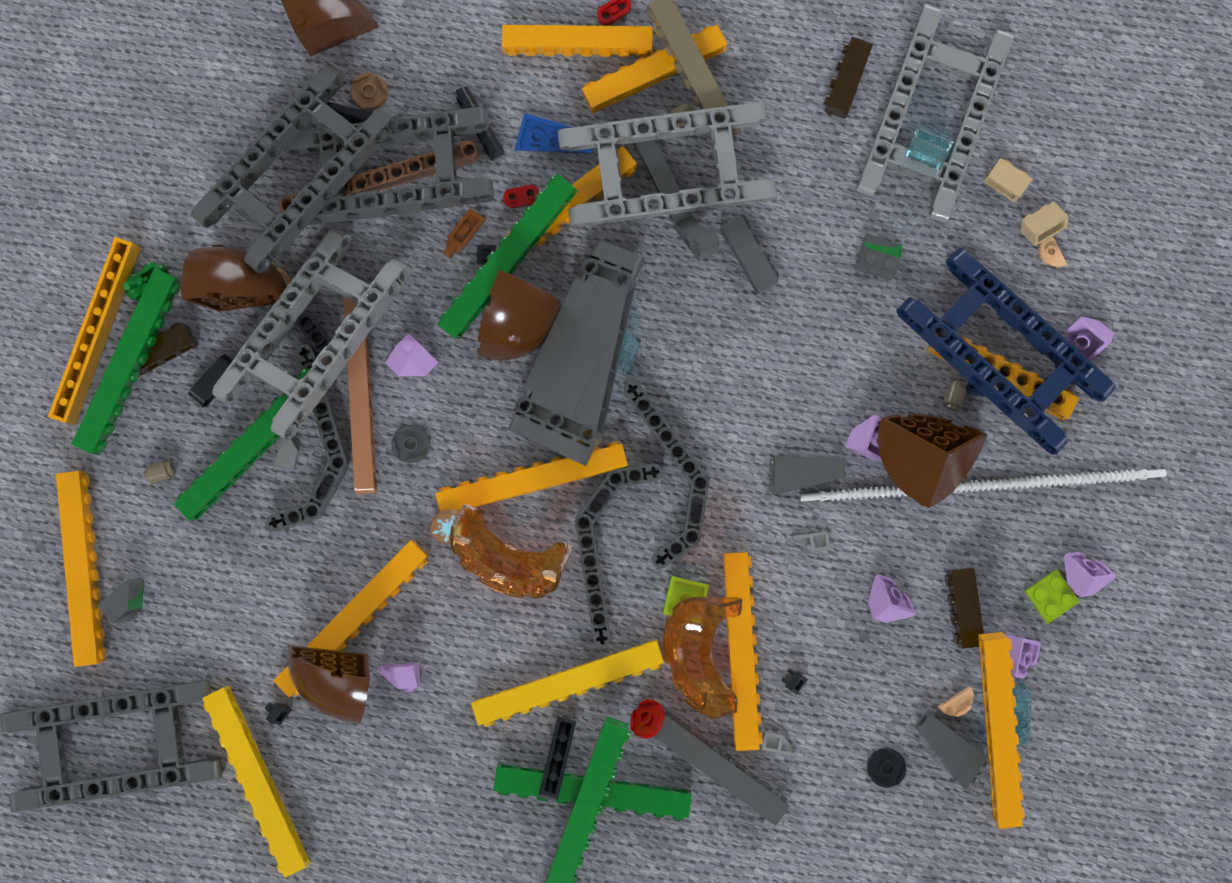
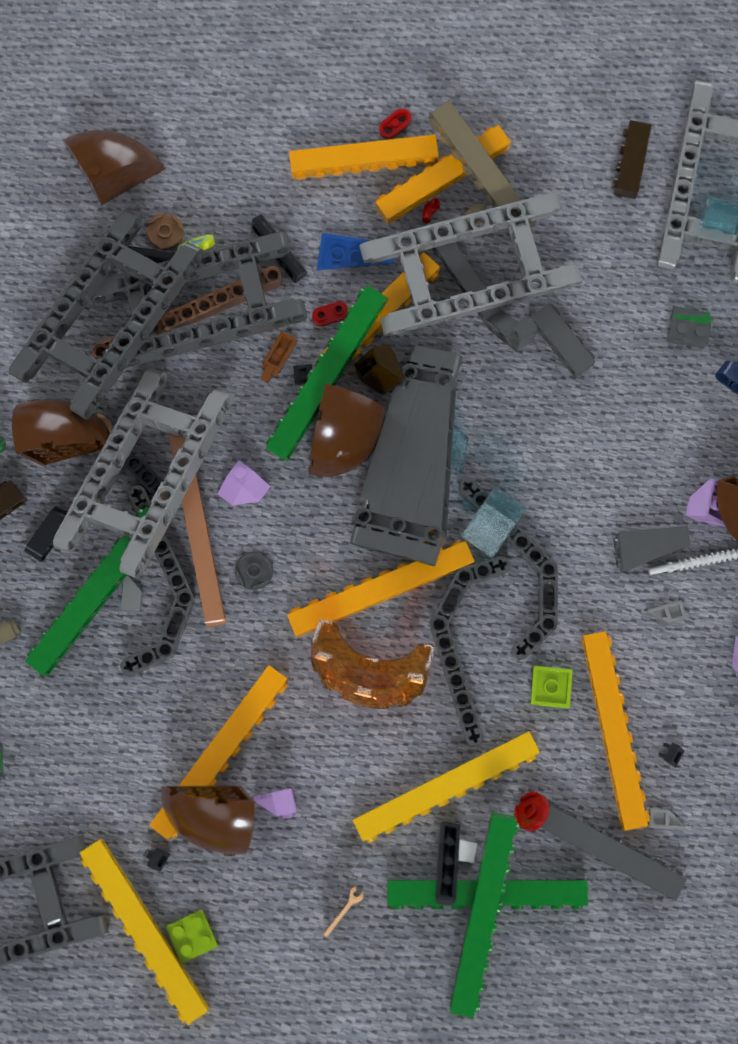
camera: 15 degrees left, 5 degrees down
medium nougat tile [430,509,469,543] -> none
clear orange windscreen [663,596,742,720] -> none
none -> lime plate [165,909,219,964]
none -> neon yellow tile [178,235,215,251]
none -> light nougat flag [323,886,363,937]
none -> dark brown slope [354,344,405,395]
none -> red arm [422,198,440,224]
none -> white slope [459,840,477,863]
none -> clear light blue slope [461,486,527,559]

